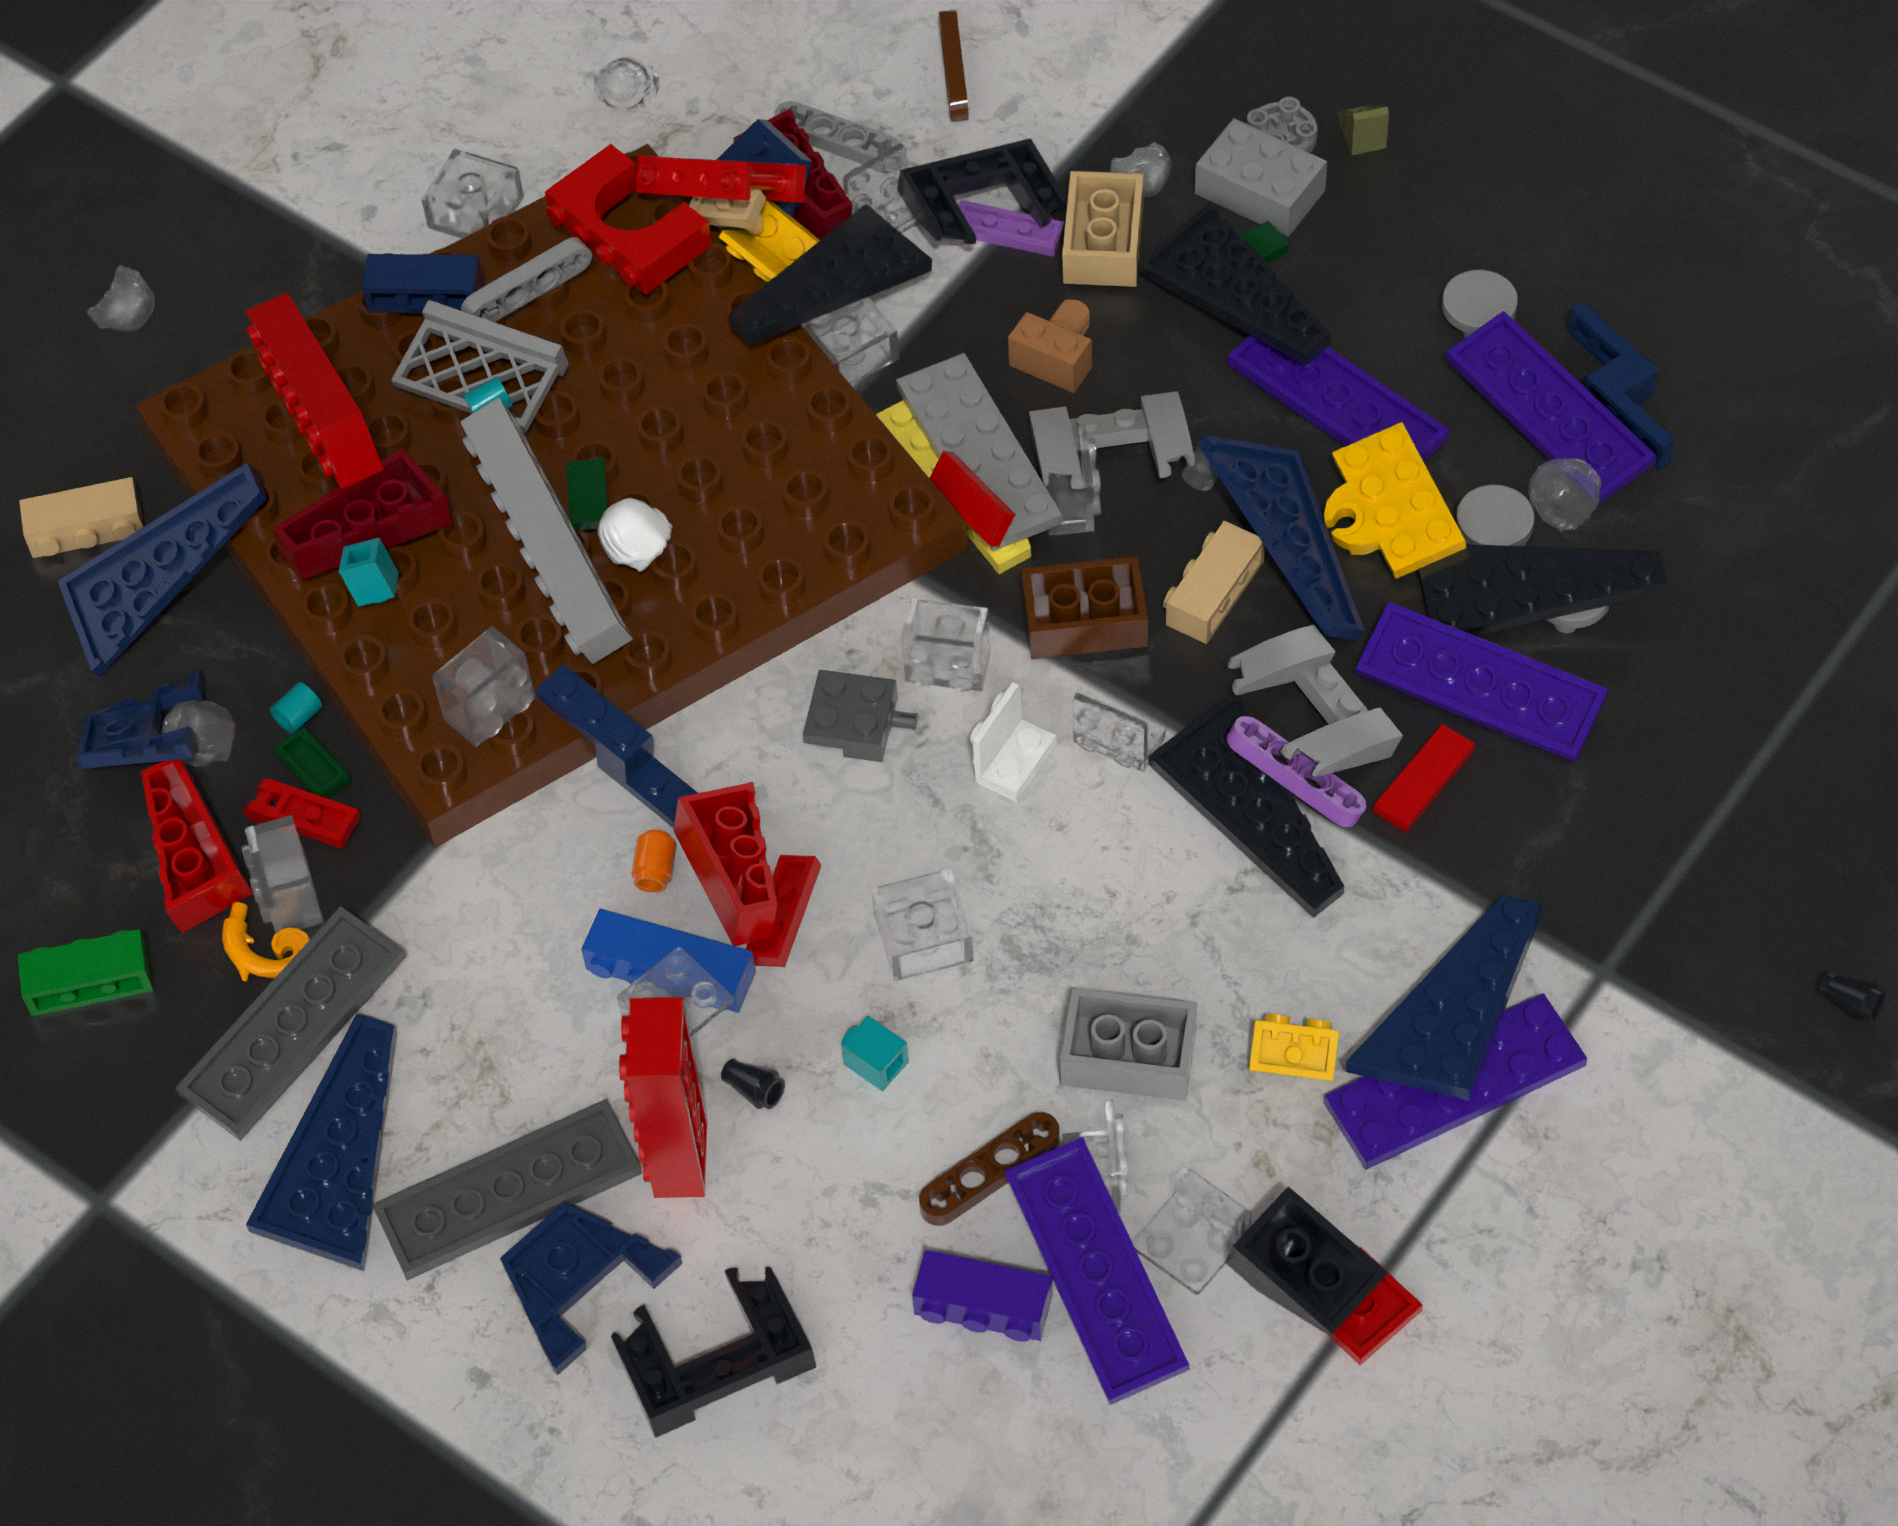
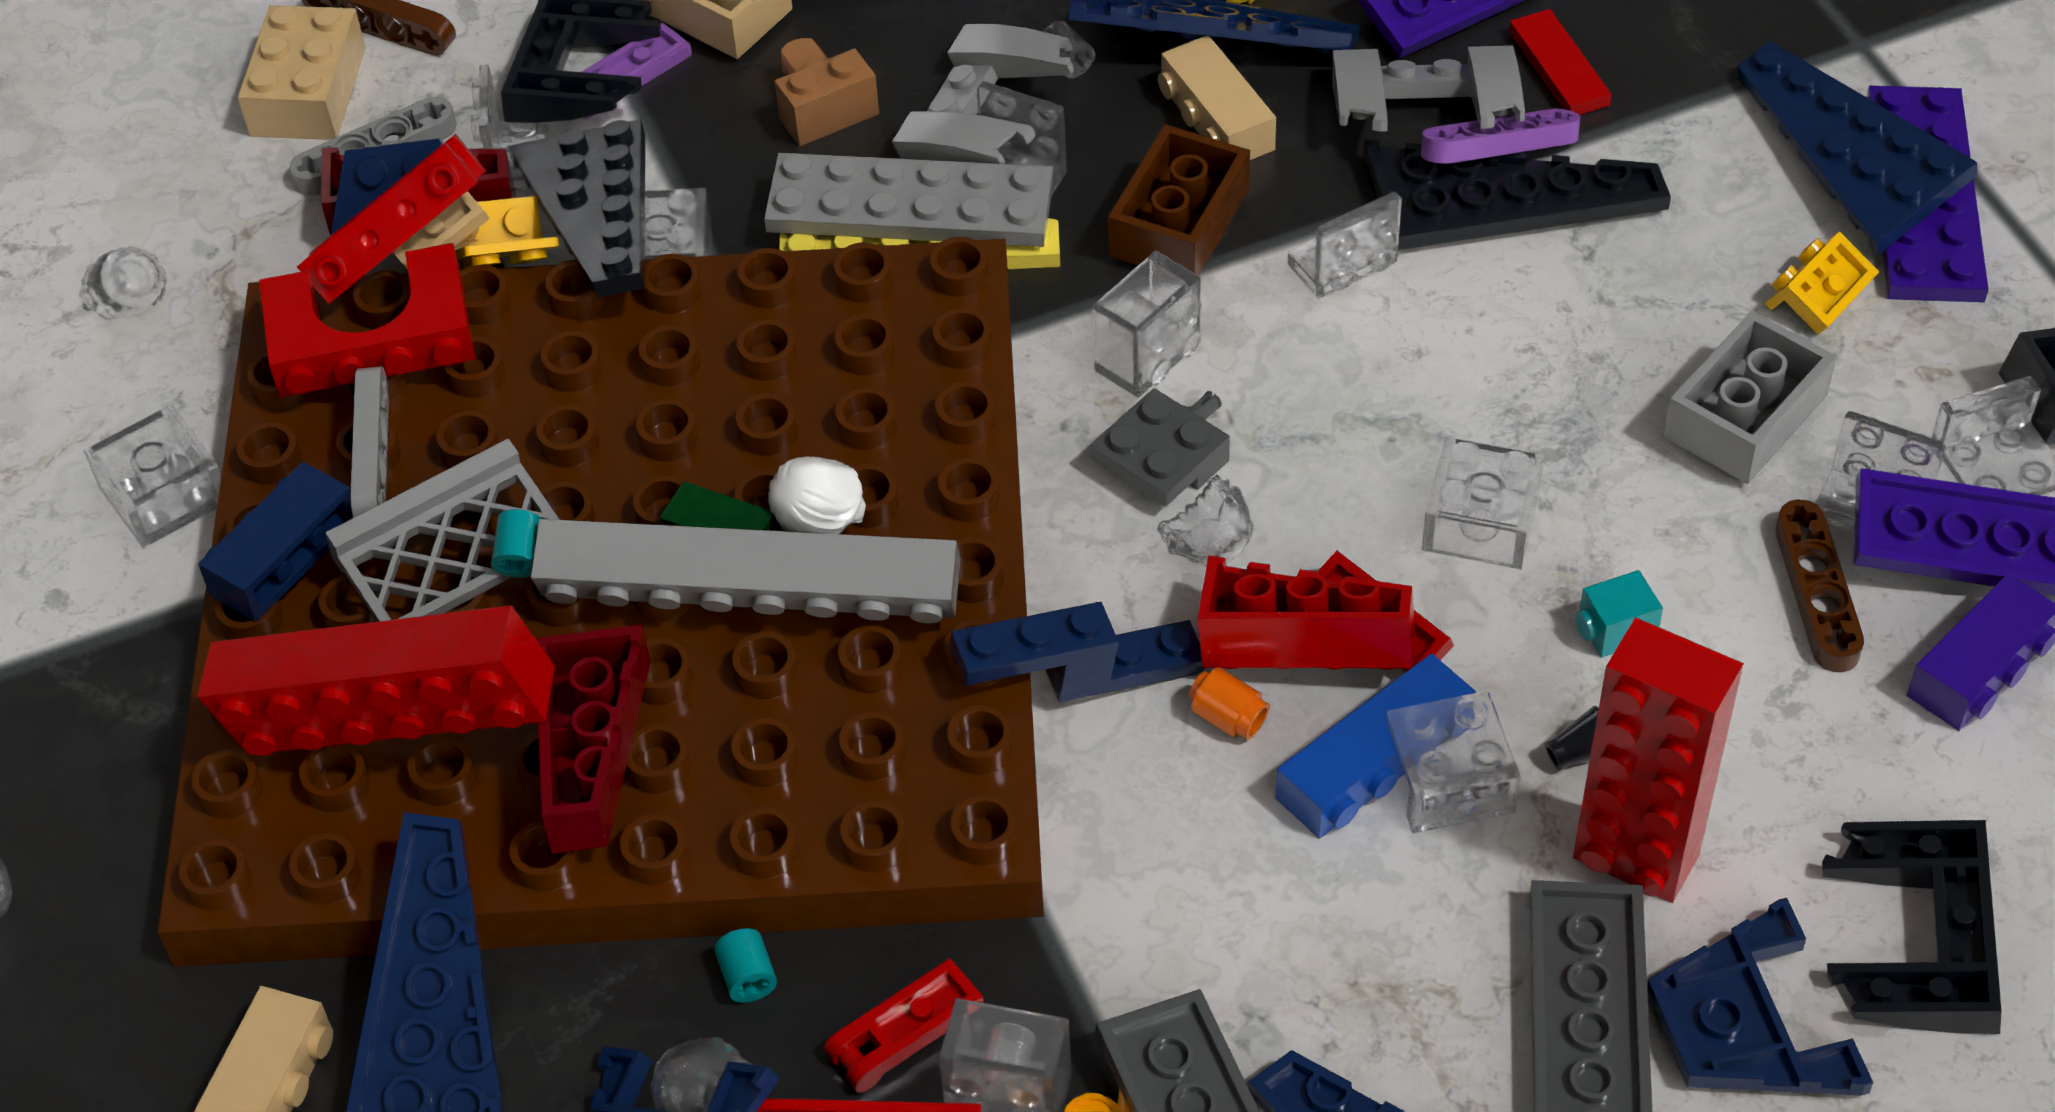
camera: 60 degrees left, 5 degrees down
dark green tile [272,726,352,799] -> none
teal brick [339,537,399,607] -> none
clear brick [432,626,535,747] -> none
red tile [930,450,1016,547] -> none
white bracket [970,682,1057,802] -> none
none -> tan brick [238,5,366,140]
none -> clear hair [1157,474,1254,567]

